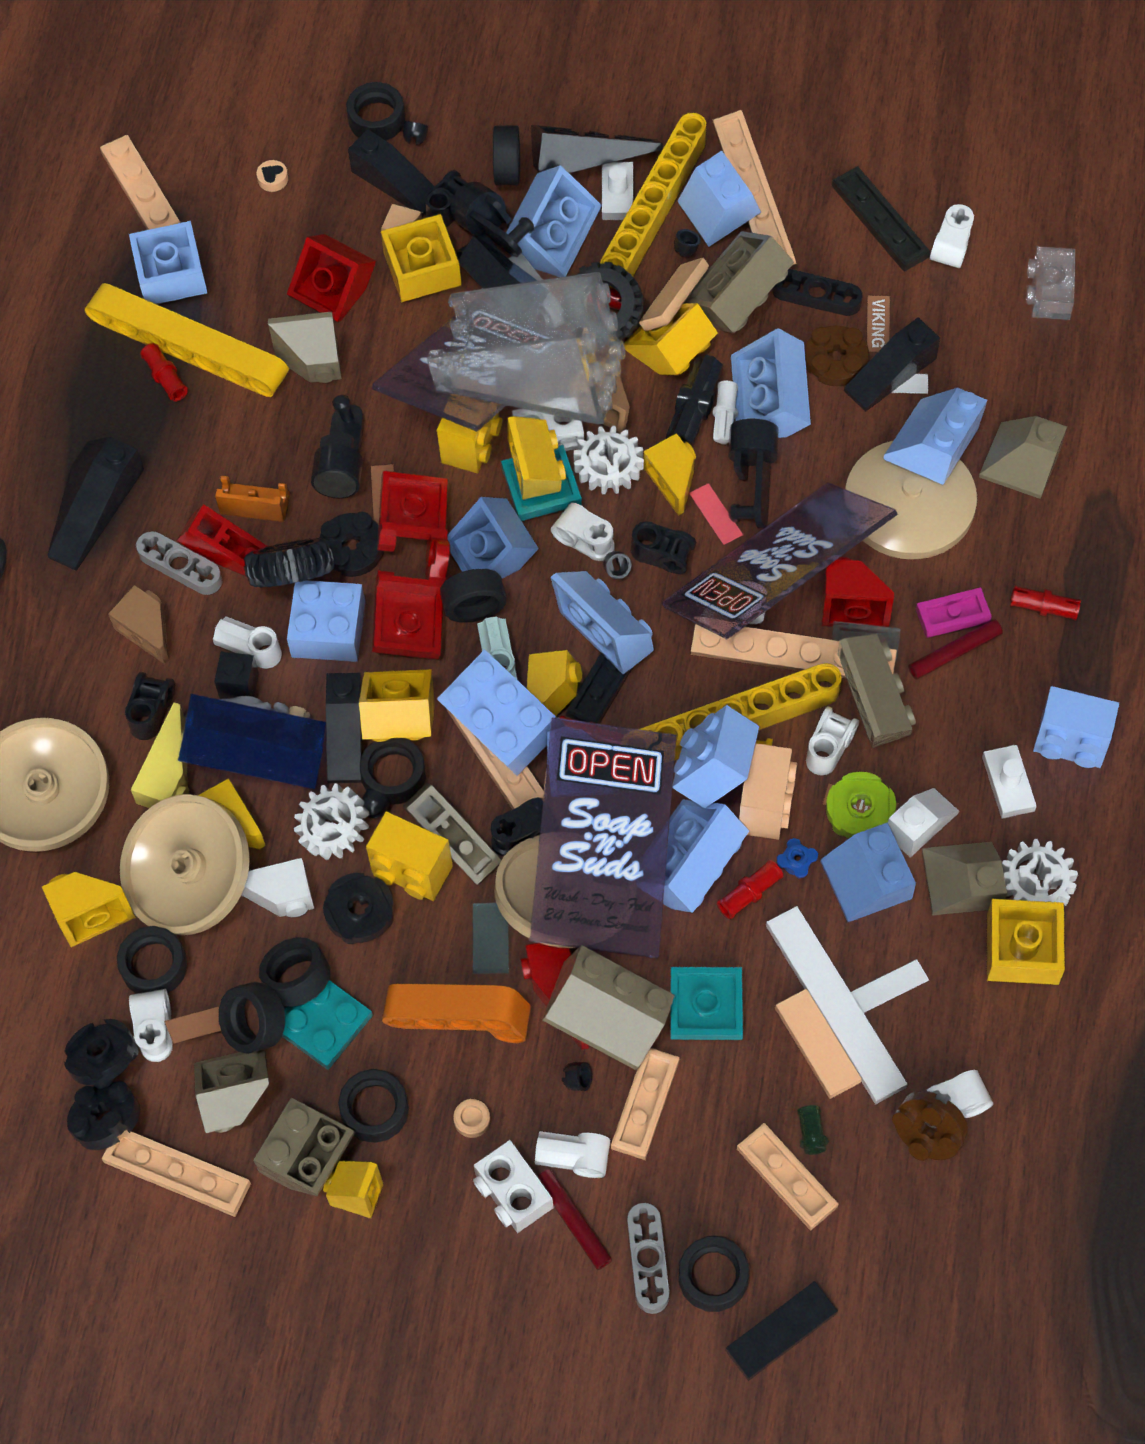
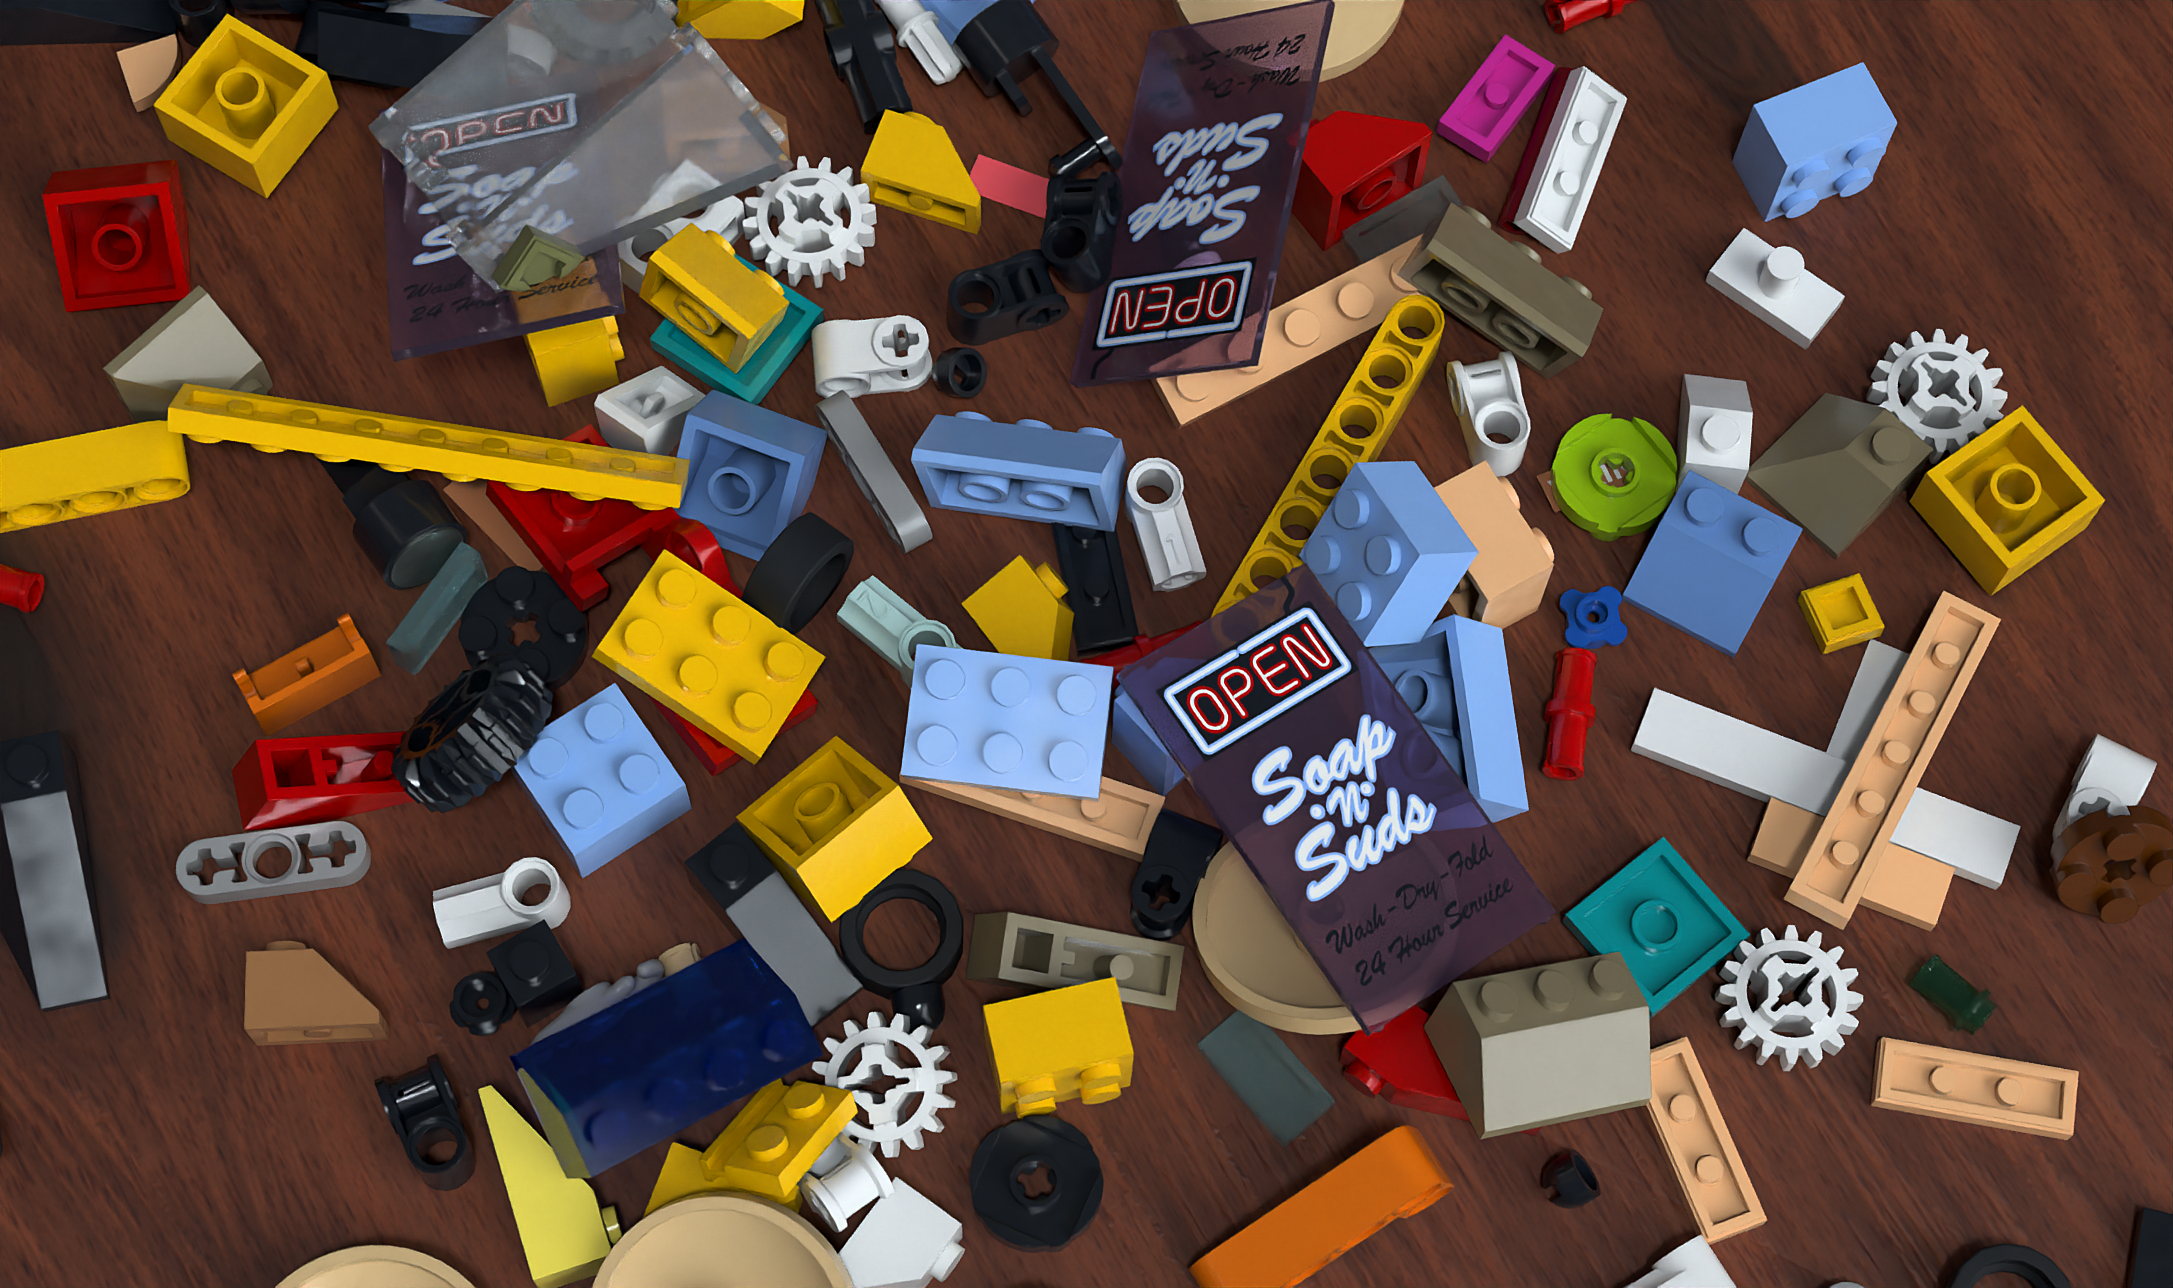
camera: 45 degrees left, 5 degrees up
none -> yellow plate [167,383,690,510]
none -> clear light blue tile [386,541,488,675]
none -> black plate [449,972,515,1036]
none -> olive tile [492,224,584,292]
none -> yellow plate [591,549,826,765]
none -> white slope [594,365,706,456]
none -> yellow plate [698,1076,858,1197]
none -> white piece [797,1132,894,1233]
none -> light grey beam [814,390,933,554]
none -> black piece [1040,171,1123,293]
none -> white piece [1123,457,1207,592]
none -> white tile [1513,66,1627,254]
none -> white gear [1715,925,1863,1071]
none -> light nougat plate [1784,590,2001,930]
none -> yellow tile [1798,573,1885,655]

